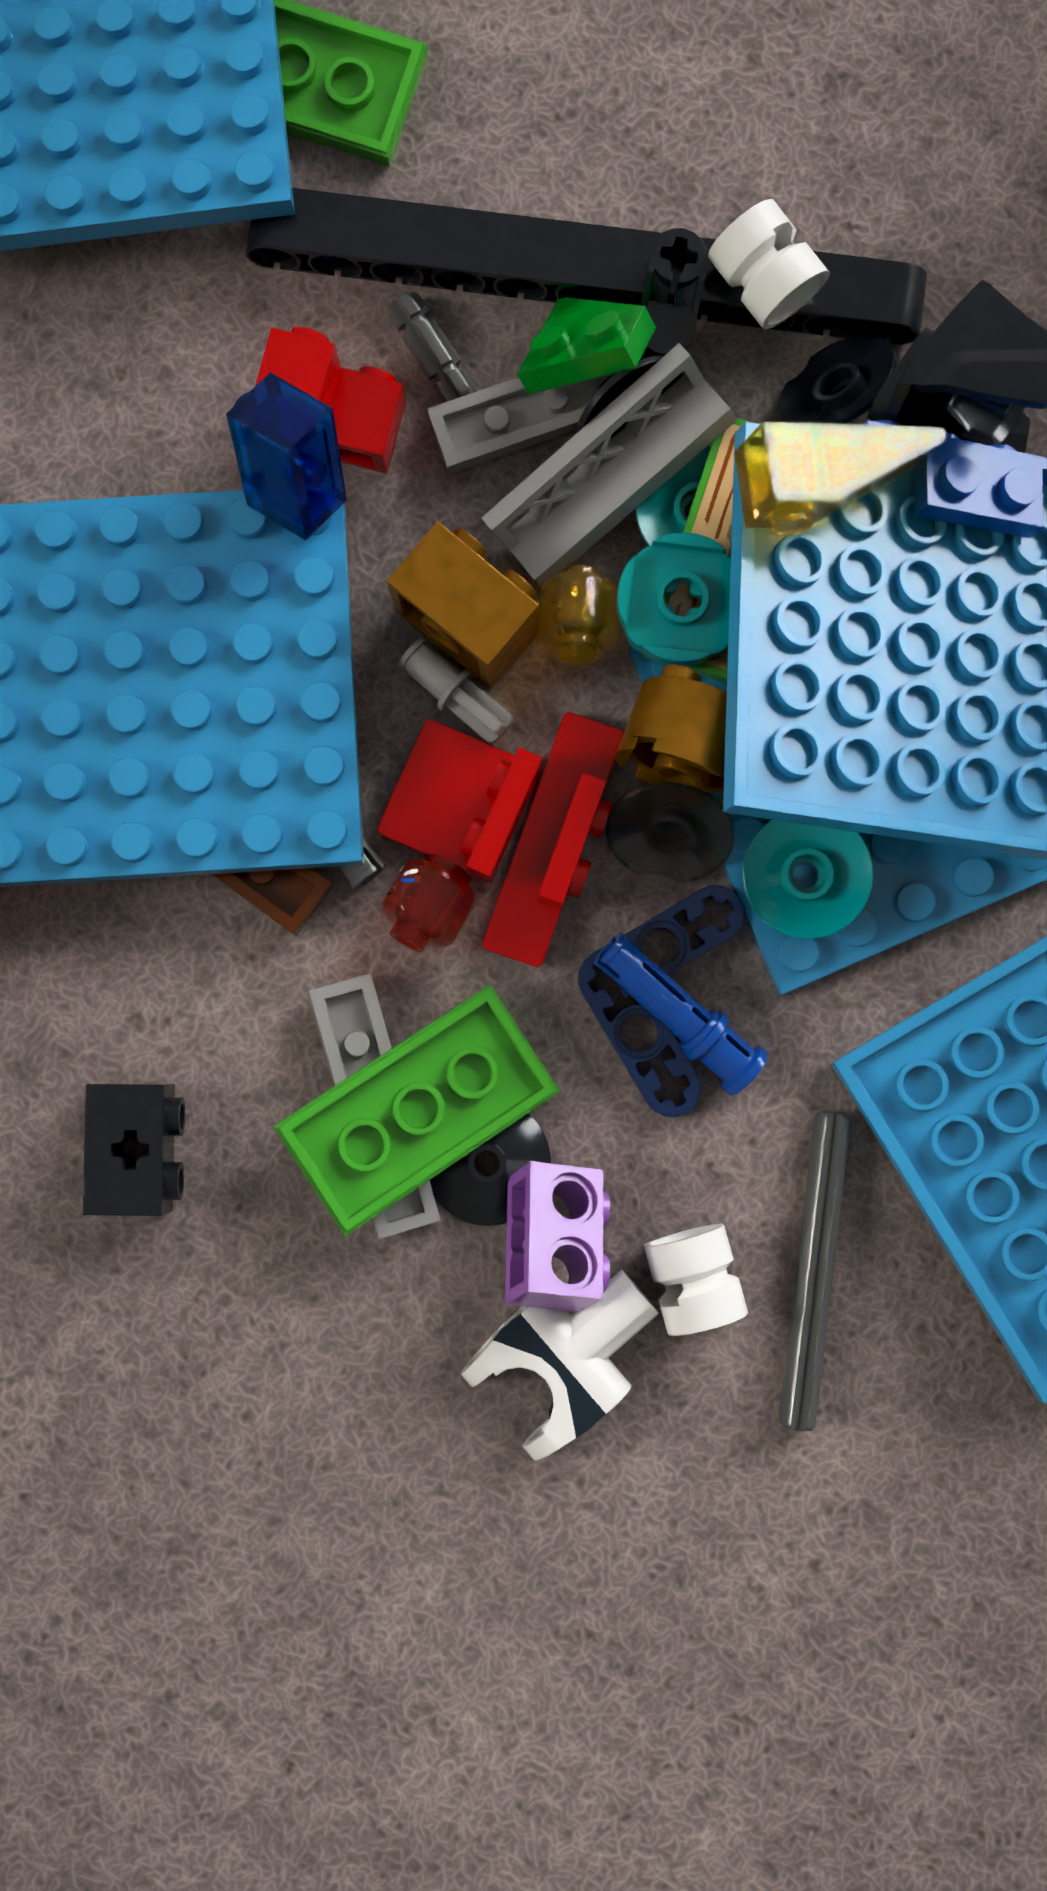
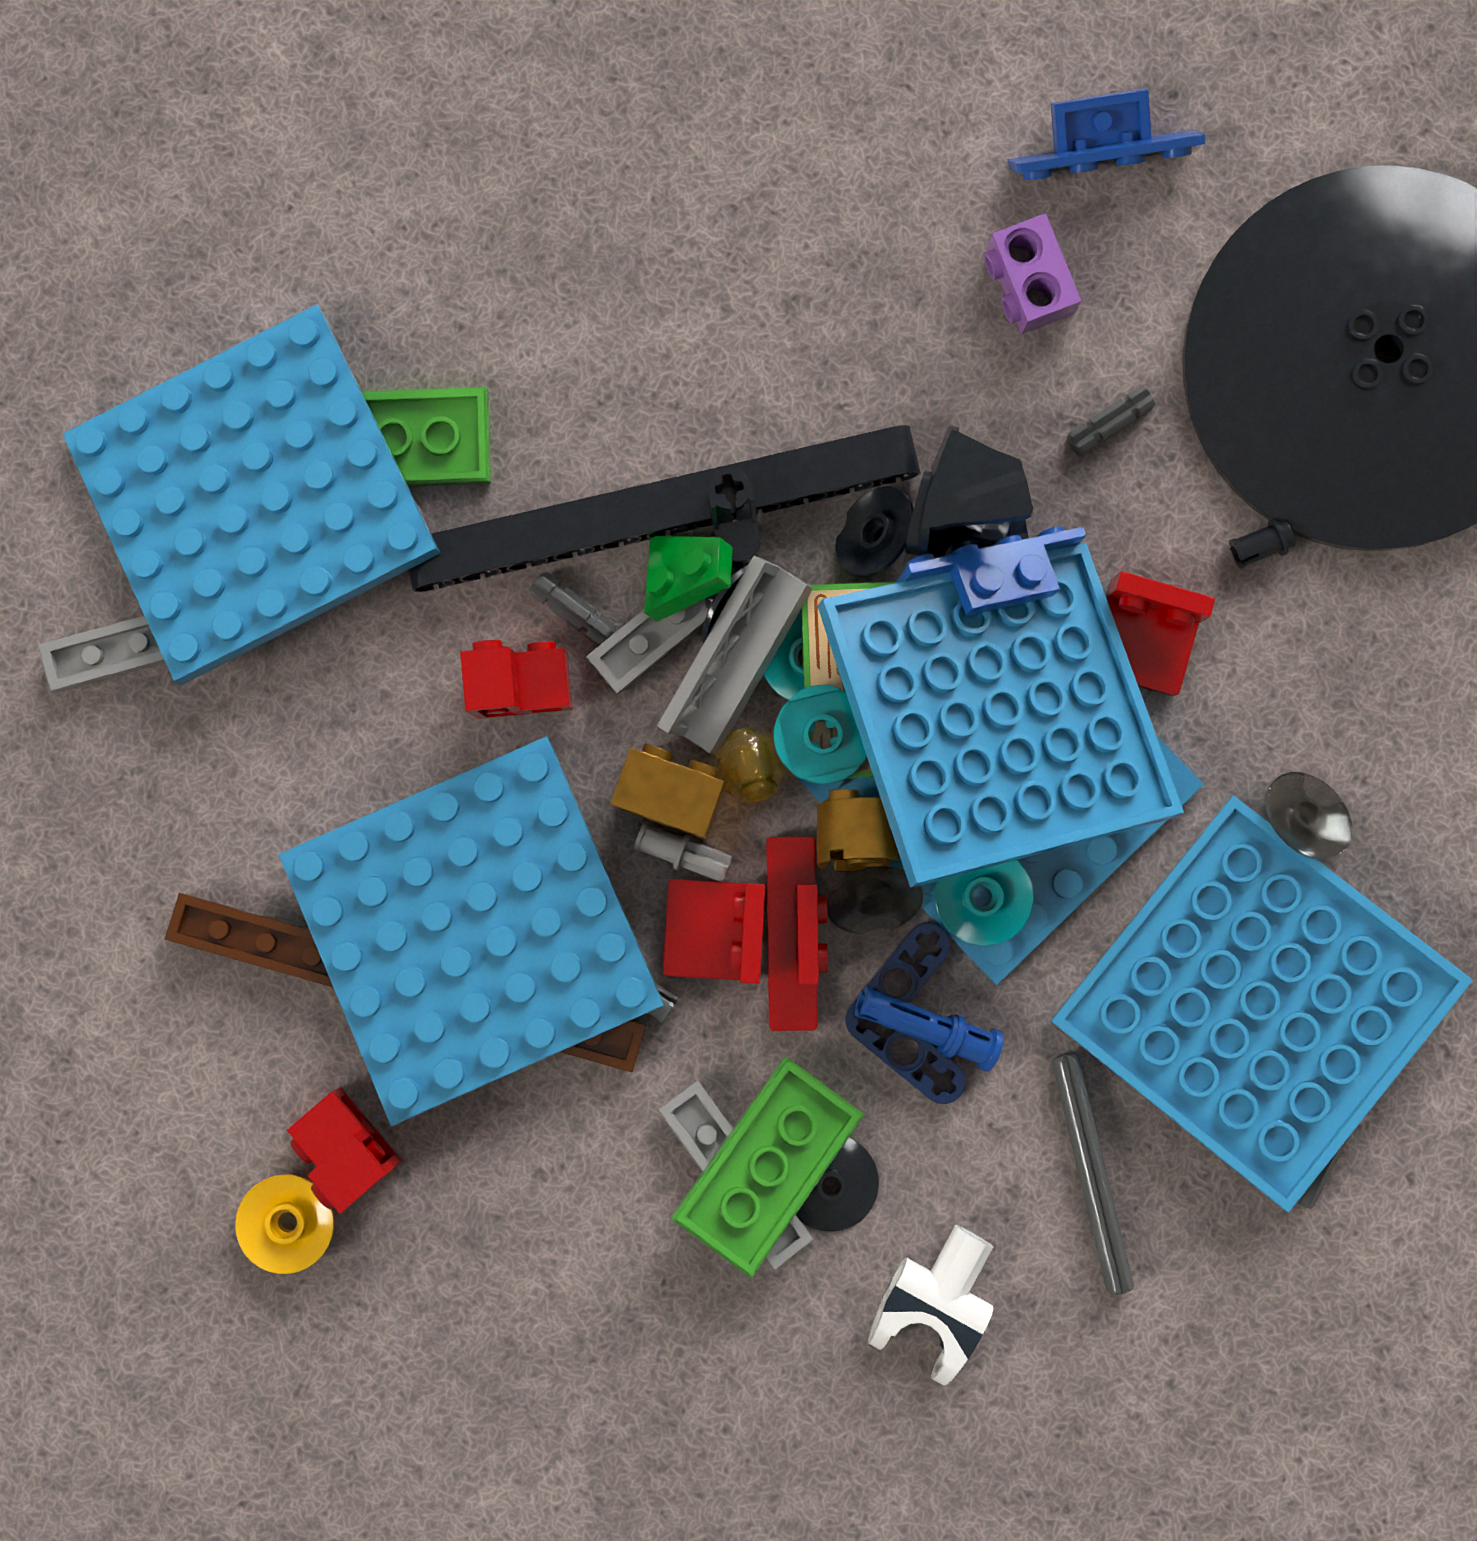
camera: 20 degrees left, 0 degrees up
black brick [83,1084,185,1216] -> none
clear blue brick [226,372,347,541] -> none
clear red head [381,853,476,953] -> none
medium lavender brick [505,1161,610,1312] -> none
white wheel [643,1224,748,1336] -> none
white wheel [708,199,830,330] -> none
clear yellow slope [734,422,947,536] -> none

